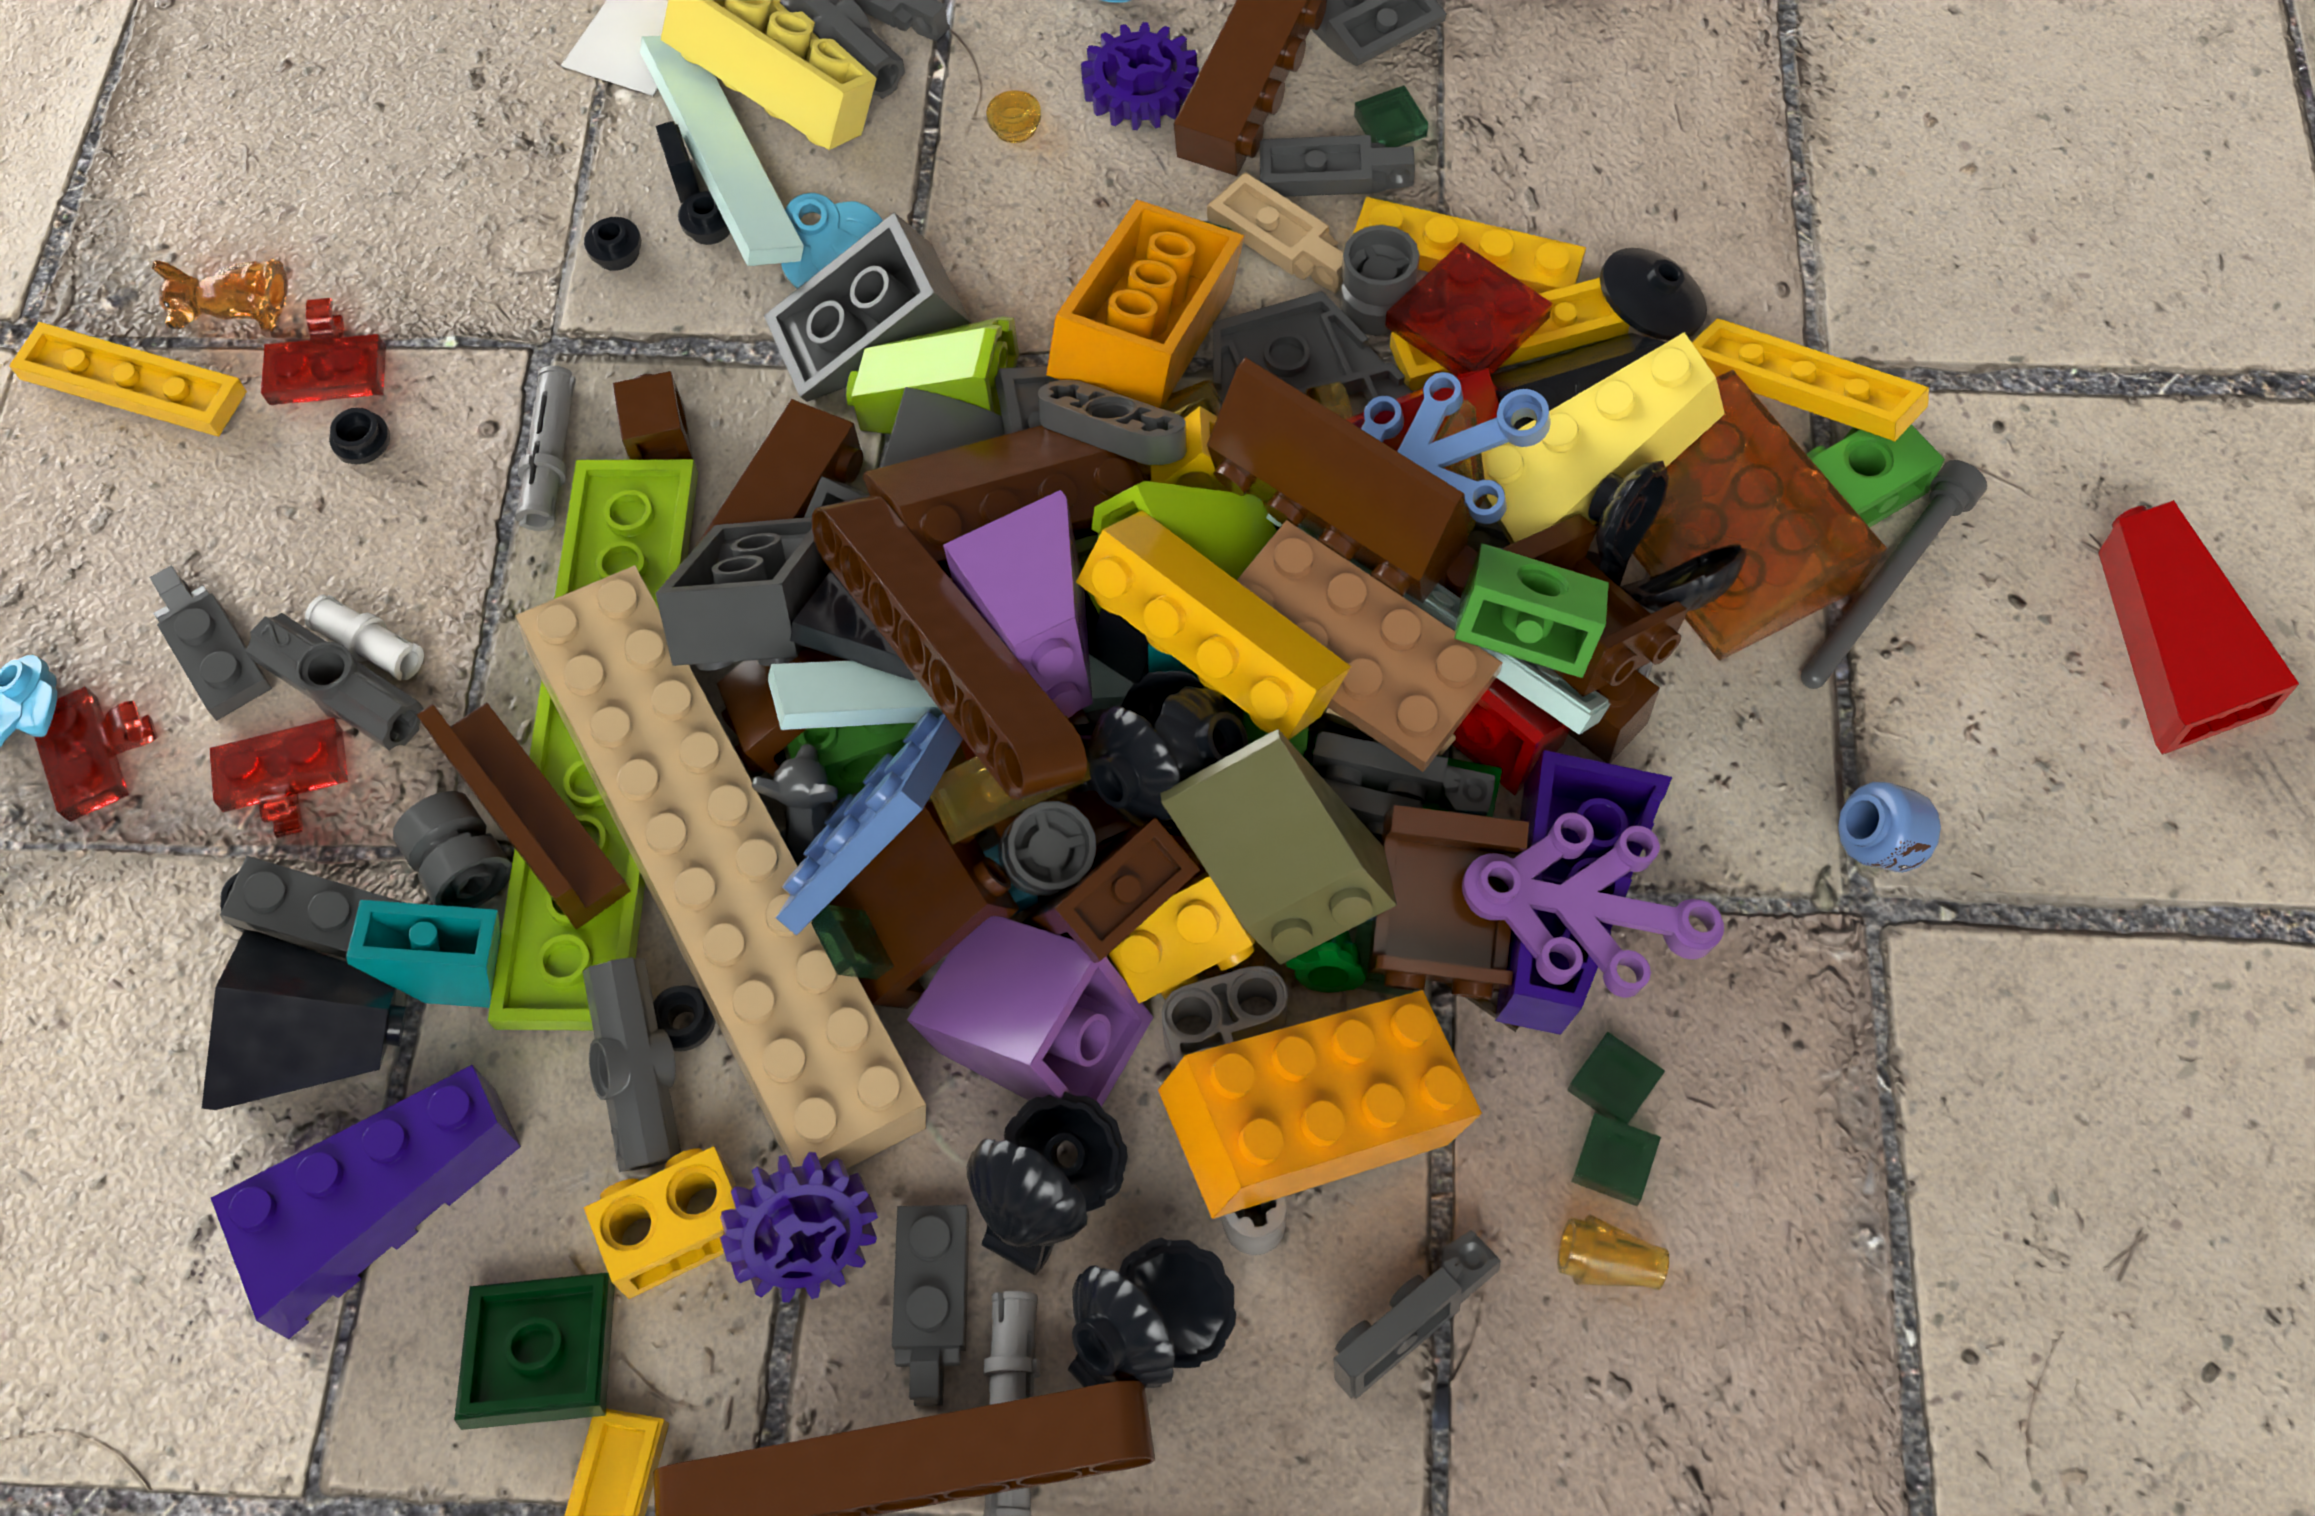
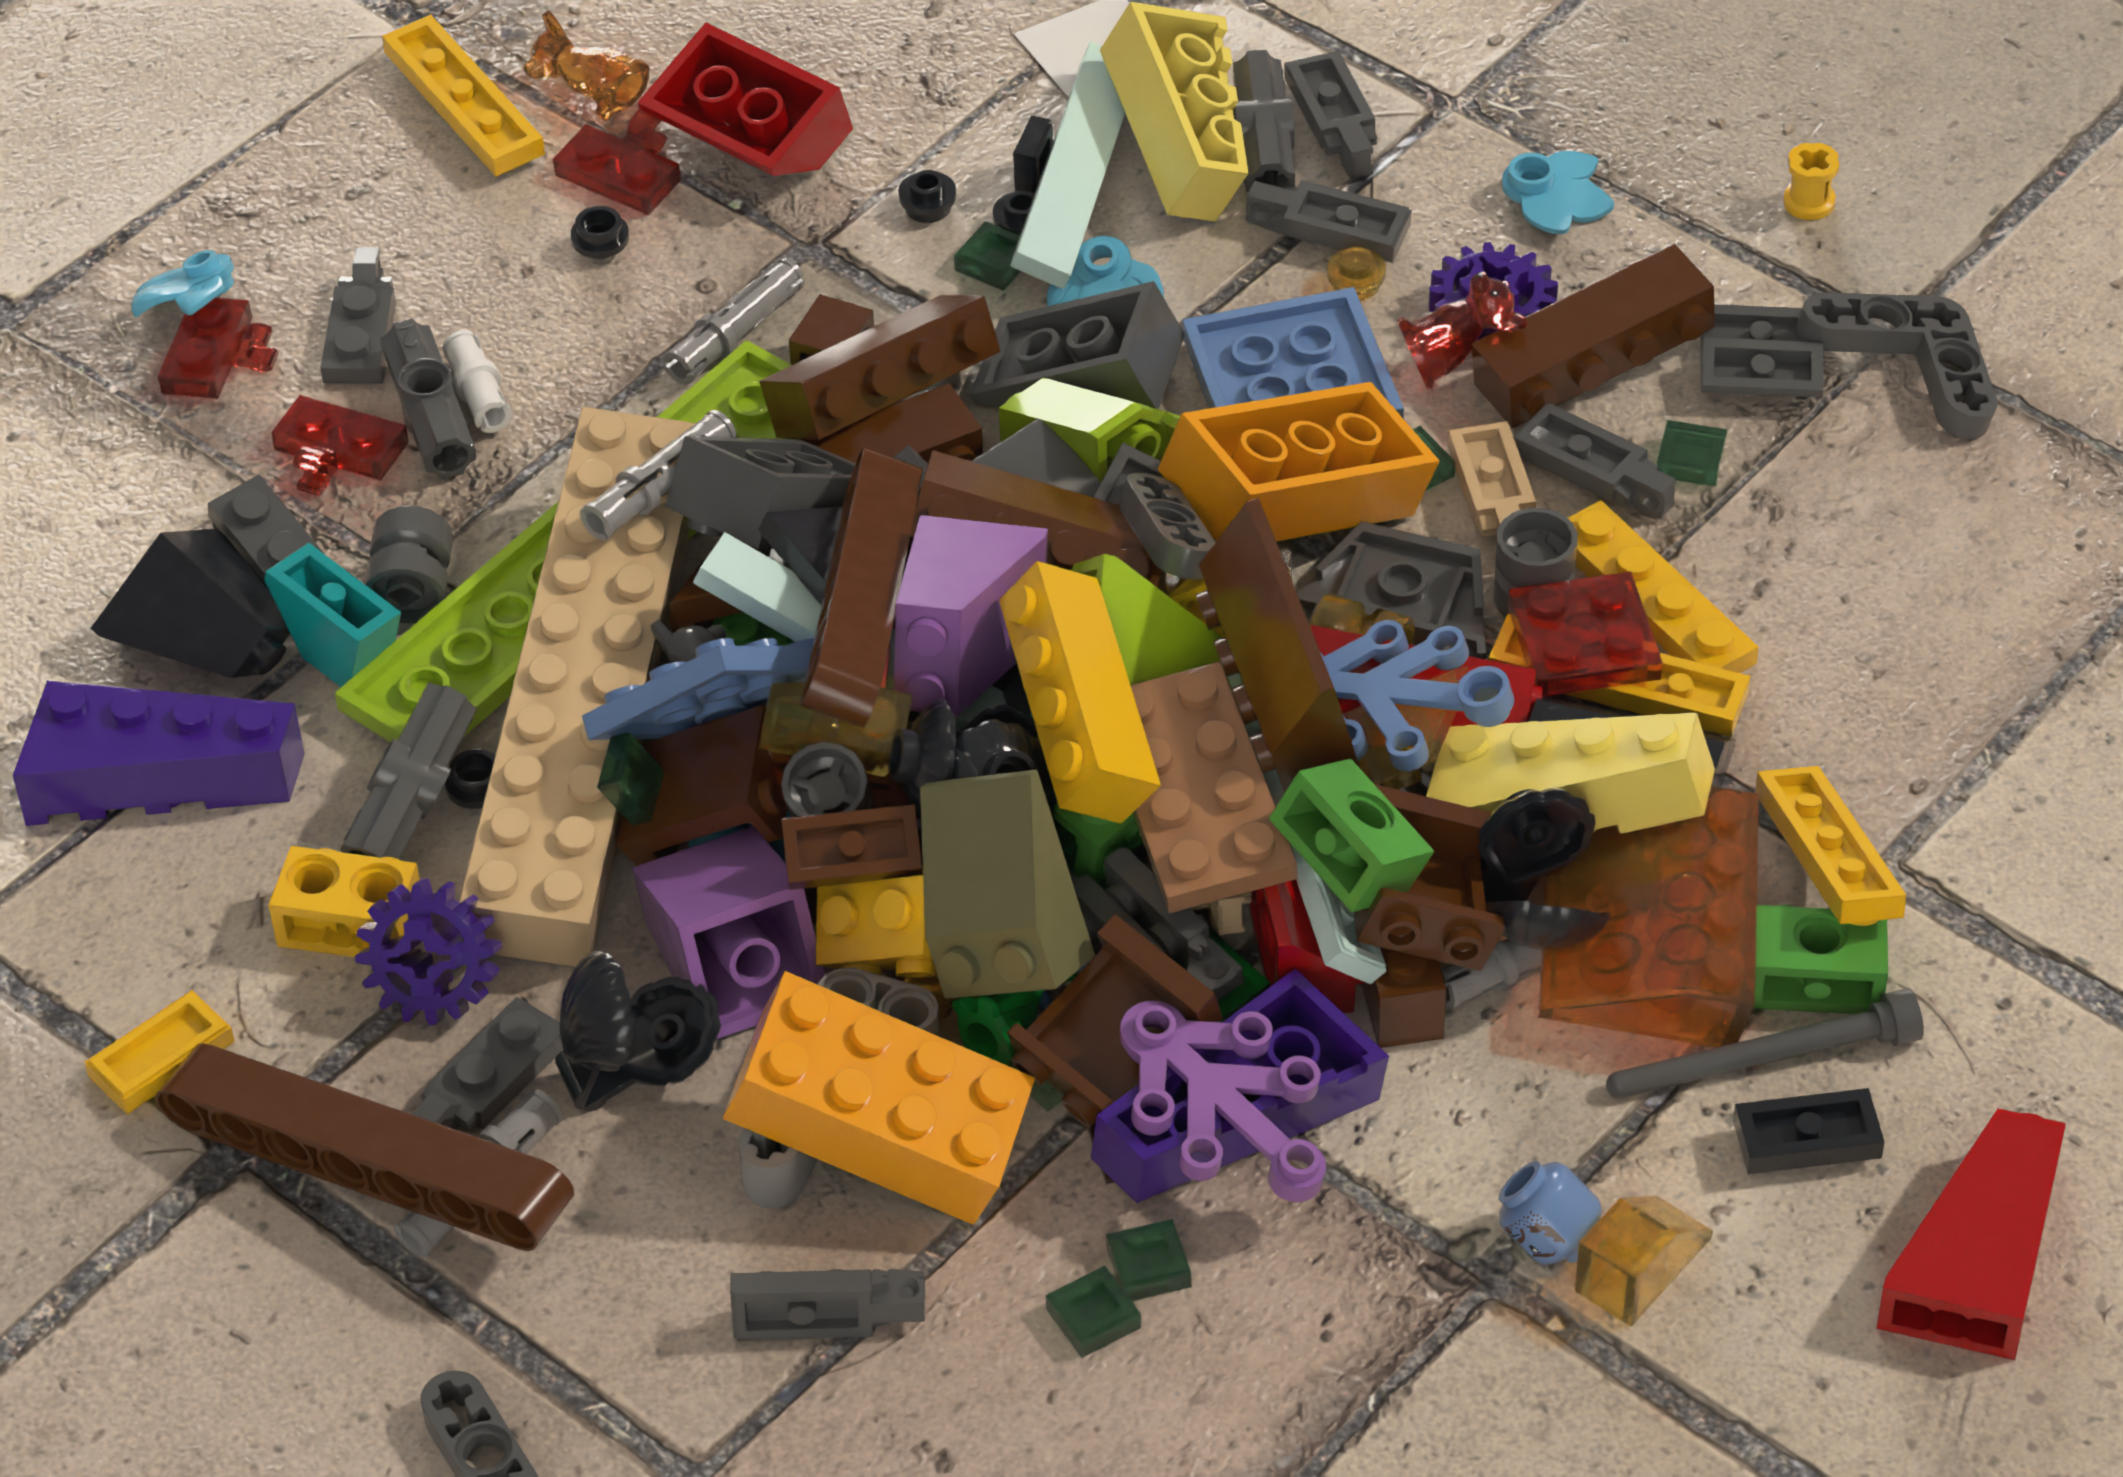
camera: 35 degrees right, 15 degrees down
reddish brown fence [417,702,631,930] -> none
dark green tile [454,1273,615,1430] -> none
black animal [1068,1237,1236,1388] -> none
clear yellow cone [1557,1214,1669,1290] -> none
black dish [1600,248,1707,341] -> none
none -> light grey pin [580,410,736,540]
none -> red slope [637,22,853,176]
none -> reddish brown brick [759,295,1001,440]
none -> clear green tile [954,221,1021,291]
none -> medium blue plate [1182,287,1404,418]
none -> dark grey hinge [1245,180,1412,263]
none -> clear red animal [1397,272,1528,390]
none -> clear yellow slope [1575,1195,1713,1327]
none -> black plate [1733,1088,1885,1174]

